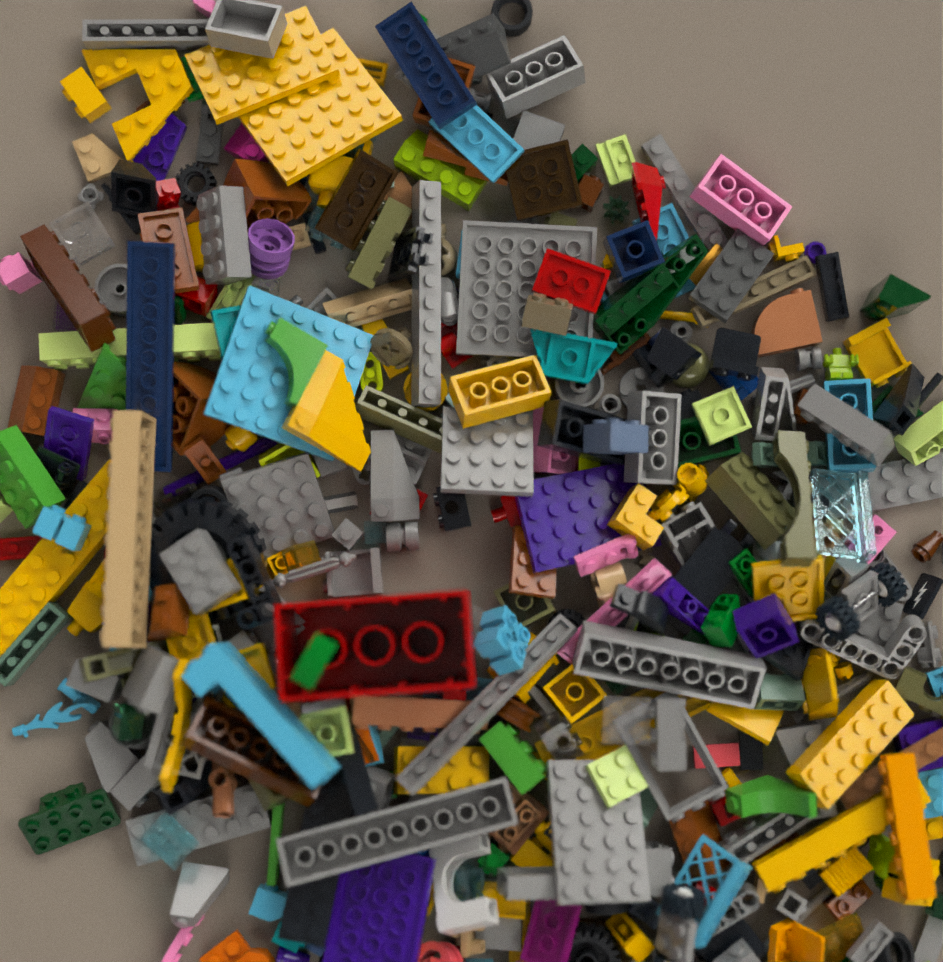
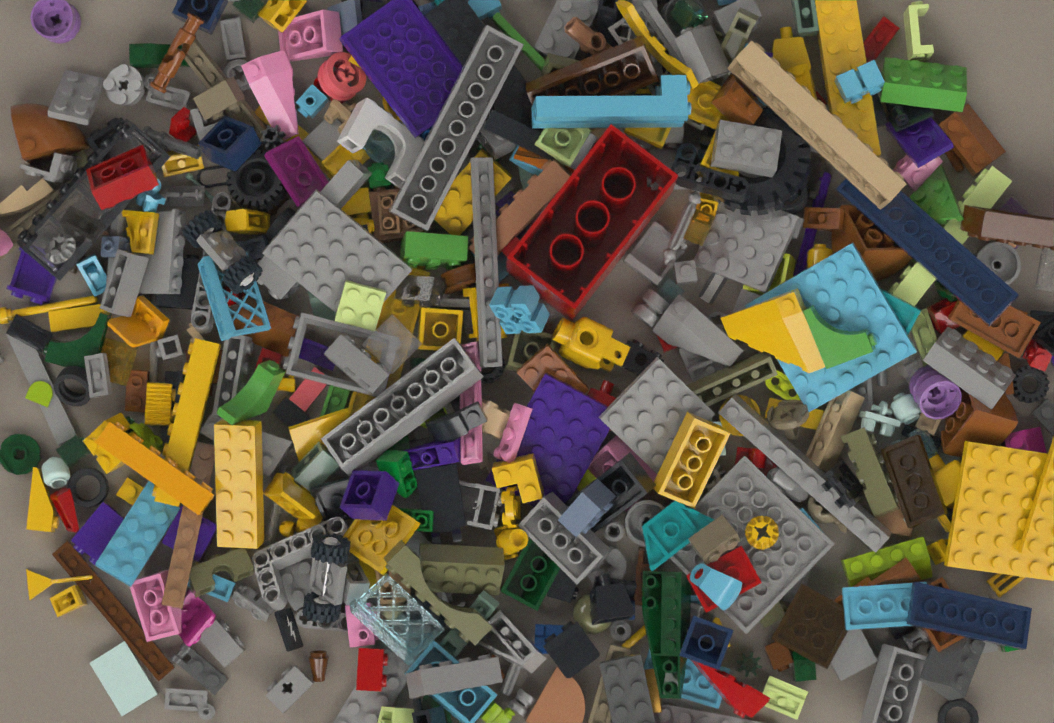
camera: 135 degrees right, 0 degrees up
green slope [290,632,338,690] -> none
yellowish green tile [691,386,752,446] -> none
none -> dark purple plate [298,338,336,371]
none -> bright green plate [320,385,350,416]
none -> red brick [356,648,389,692]
none -> yellow piece [552,317,630,372]
none -> medium azure piece [690,563,742,611]
none -> yellow gear [745,516,779,549]
none -> light aqua hips [858,401,901,437]
none -> light aqua head [890,392,921,425]
none -> yellow tile [926,538,948,565]
none -> reddish brown helmet [945,150,964,173]

